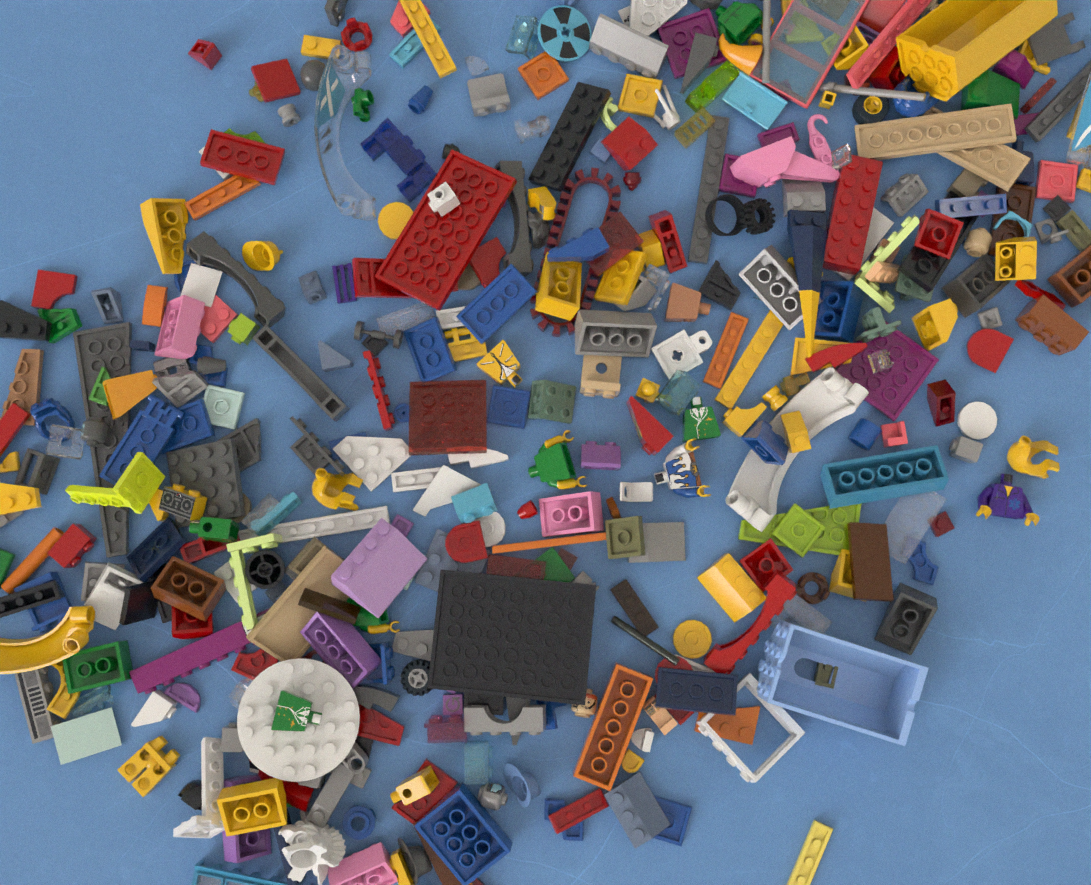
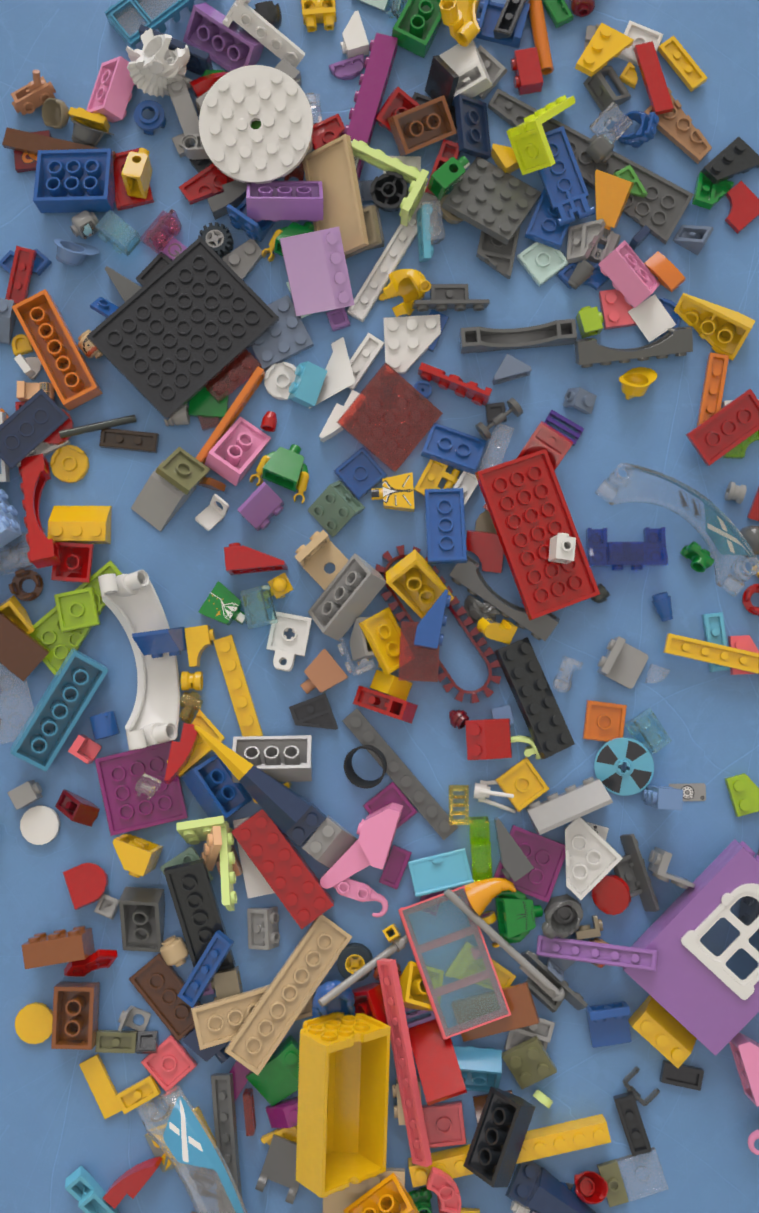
camera: 135 degrees right, 0 degrees up
brick [159,484,207,521] -> none
yellow slope [217,778,287,836] -> none
green torso [271,690,322,731] -> none
dark brown tile [298,588,361,625] -> none
yellow tile [378,202,413,240] -> none
red tile [445,520,488,563] -> none
light grey arch [464,704,546,735] -> none
torso [654,438,711,498] -> none
orange tile [703,312,749,389] -> none
black tyre [739,198,776,235] -> none
yellow slope [780,410,811,453] -> none
clear tile [831,144,852,170] -> none
sand green bracket [855,306,902,343] -> none
red slope [913,209,964,259] -> none
medium azure cap [993,211,1033,237] -> none
yellow slope [995,237,1037,281] -> none

